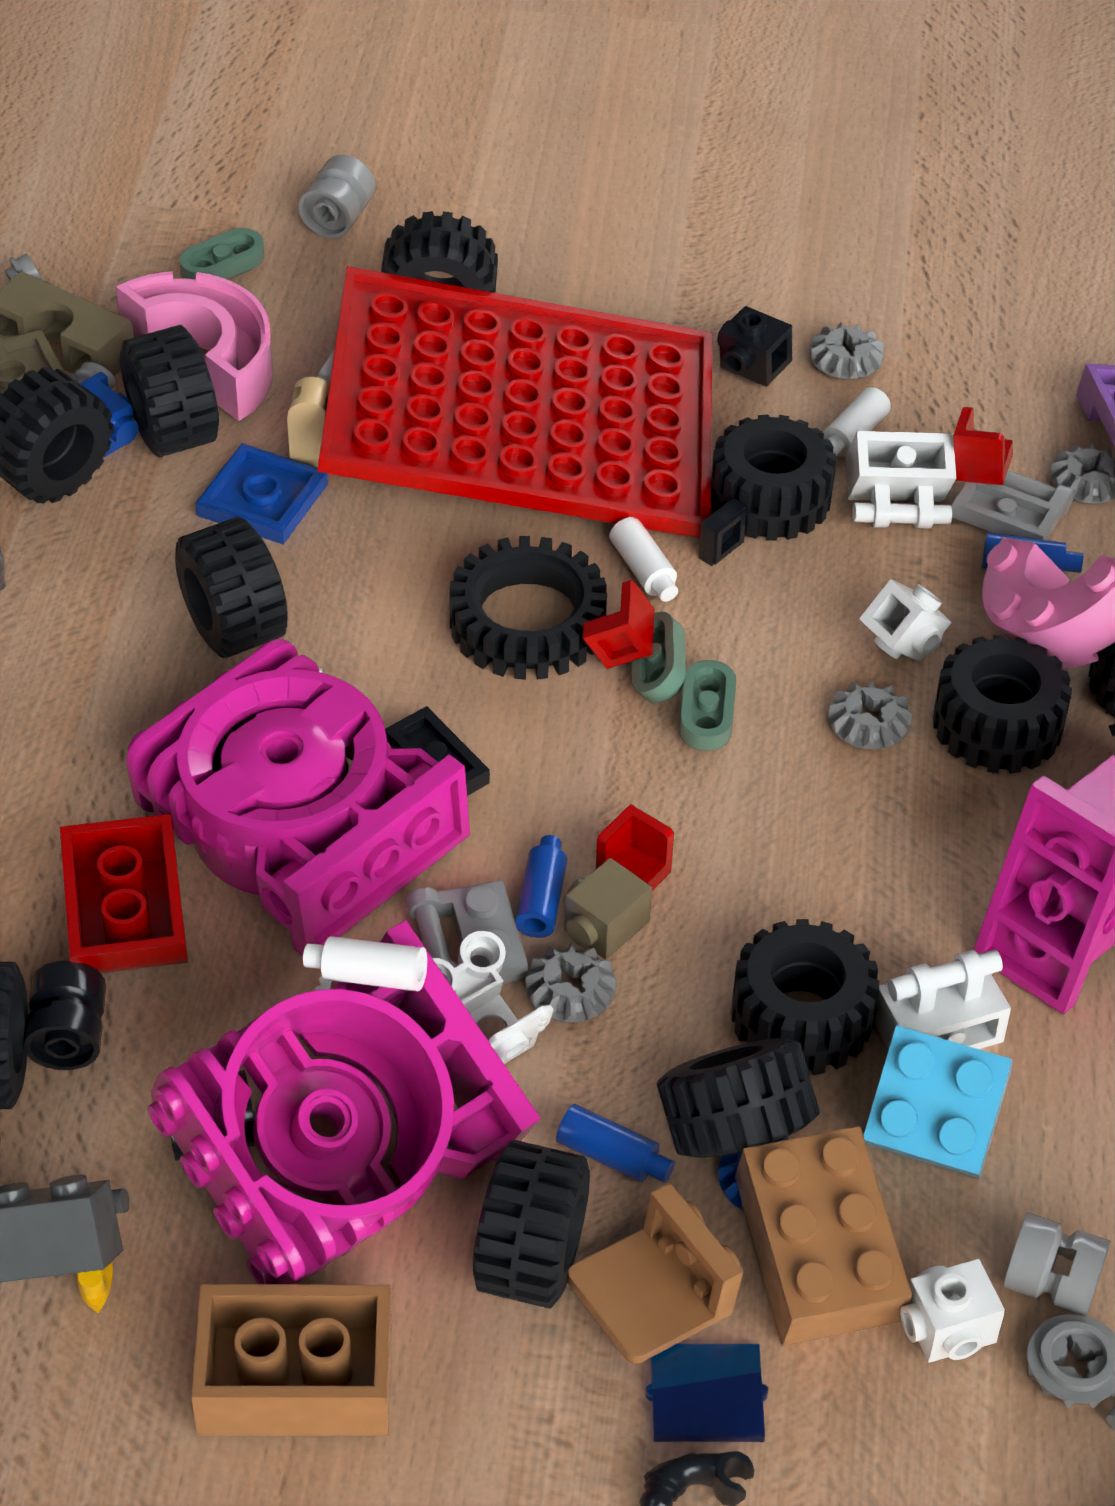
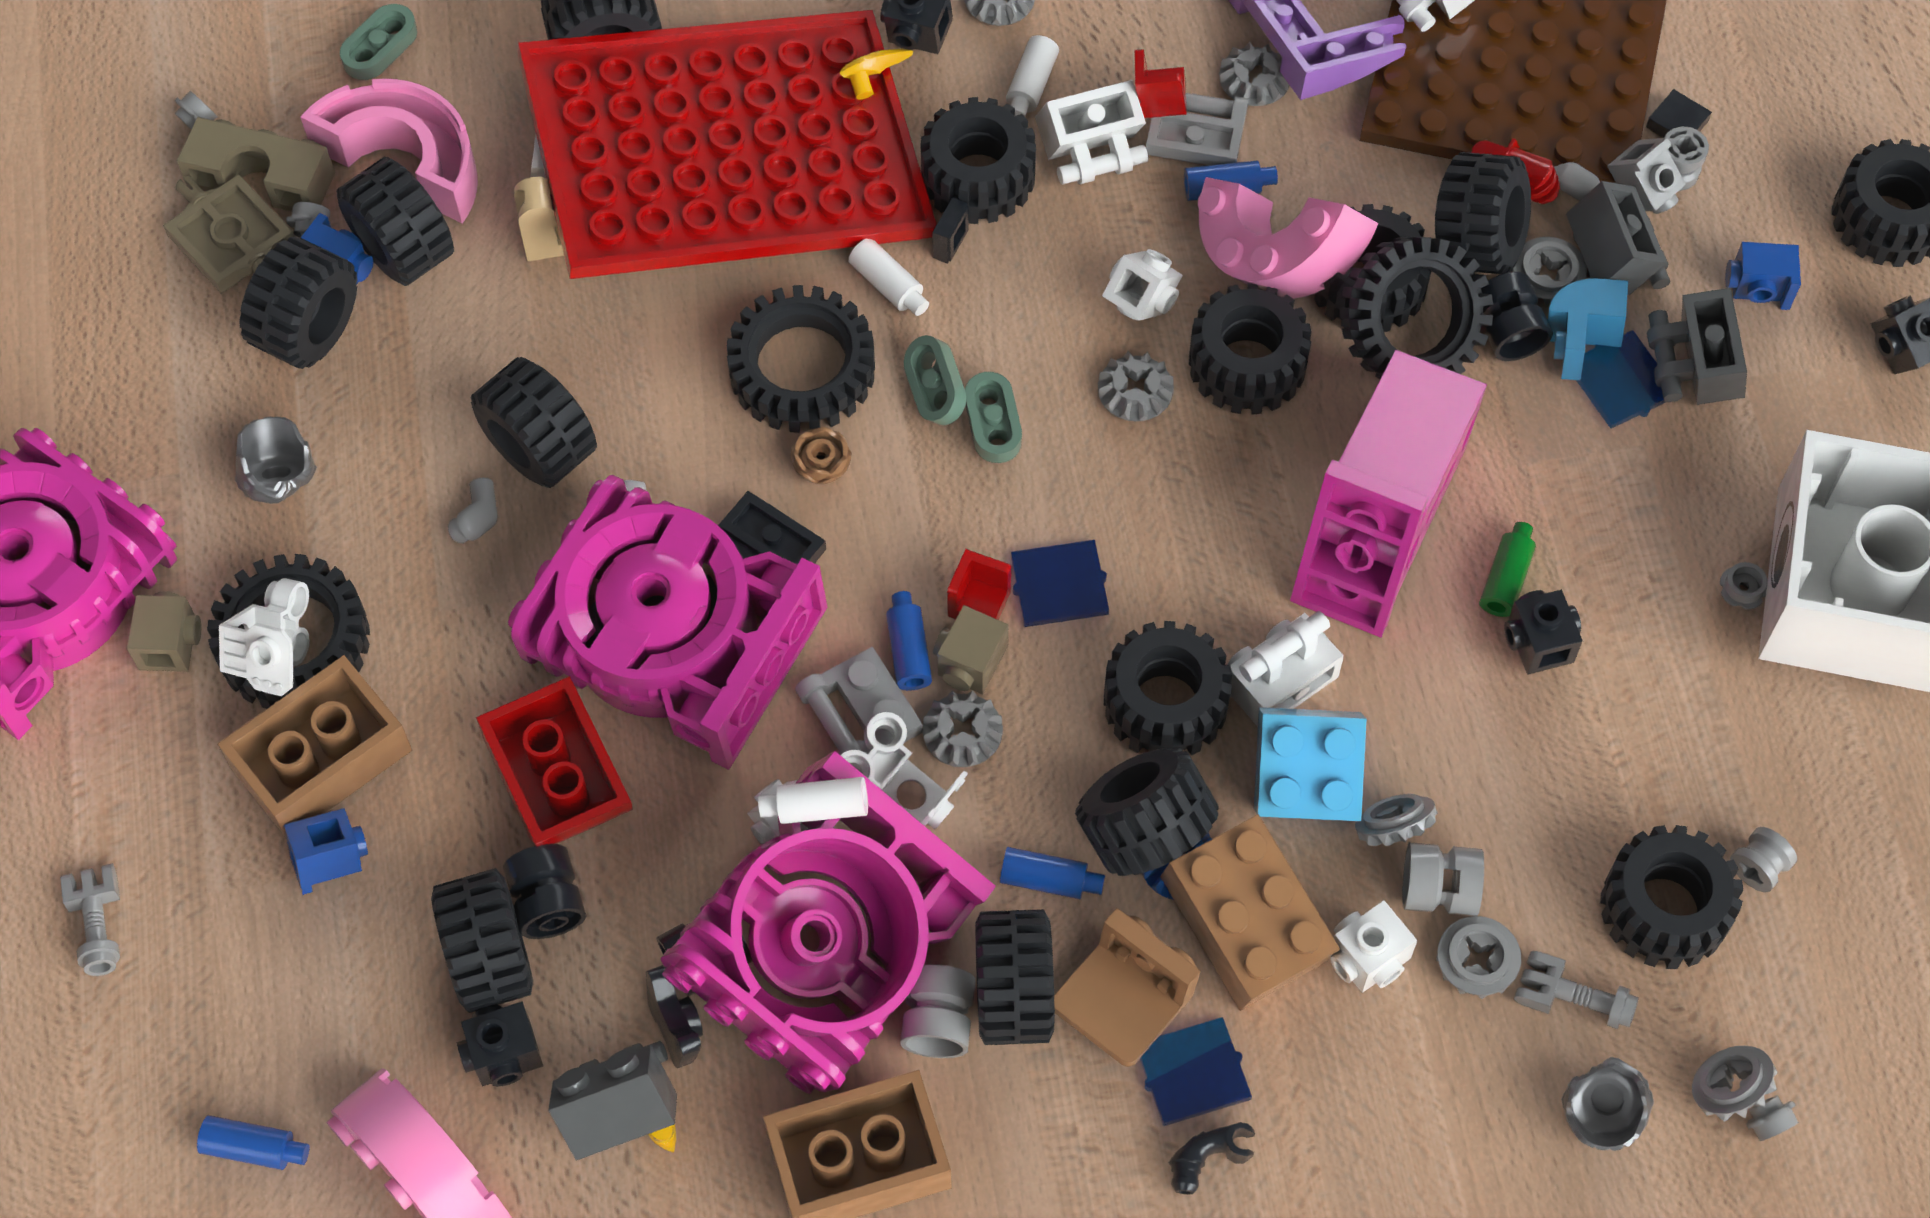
camera: 15 degrees left, 15 degrees up
blue tile [195,443,328,545] -> none
red panel [583,580,655,669] -> none
none -> light grey arm [448,478,498,543]
none -> black piece [646,965,703,1069]
none -> medium nougat plate [790,427,852,484]
none -> yellow bar [840,49,913,100]
none -> light grey wheel [900,965,975,1058]
none -> clear blue piece [1011,540,1109,627]
none -> light grey gear [1355,794,1437,846]

